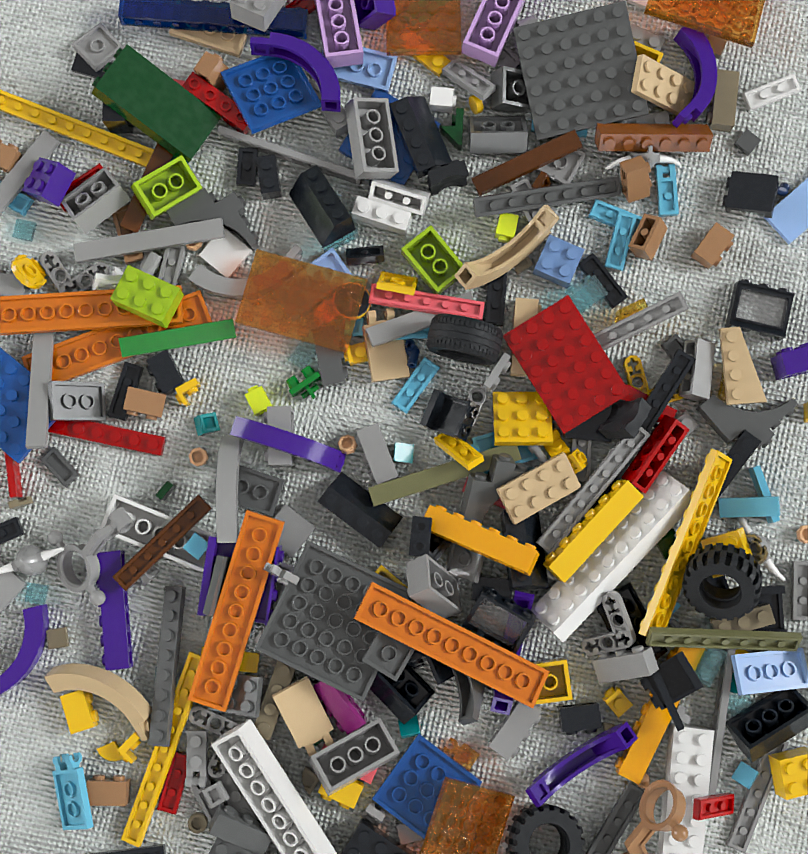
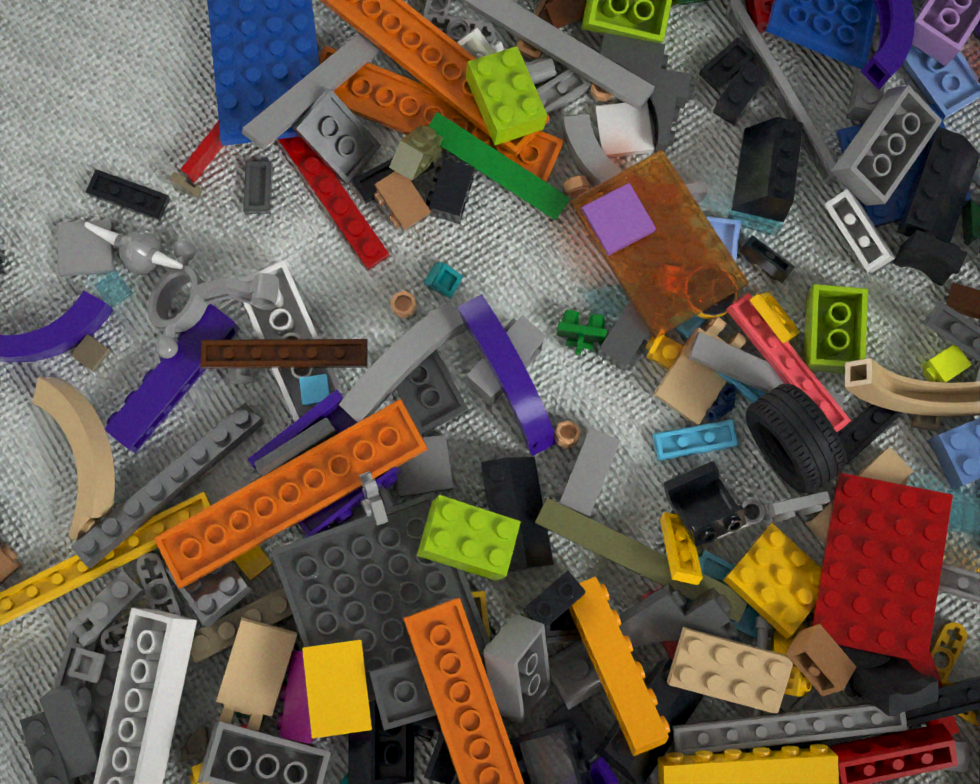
camera: 40 degrees right, 5 degrees down
yellow brick [60,690,99,734] -> none
yellow tile [96,740,122,761] -> none
yellow bracket [118,732,142,764] -> none
dark green tile [156,481,177,501] -> none
red tile [157,751,187,815] -> none
yellow bracket [175,378,201,407] -> none
dark tan tile [188,812,208,834] -> none
neon yellow brick [244,385,273,417] -> none
white brick [351,195,412,236] -> none
slope [393,442,414,464] -> none
none -> yellow tile [302,640,372,739]
none -> olive brick [389,125,443,181]
none -> lime brick [417,495,521,581]
none -> light nougat tile [563,175,589,197]
none -> medium lavender tile [581,183,656,256]
none -> medium nougat brick [786,624,856,696]

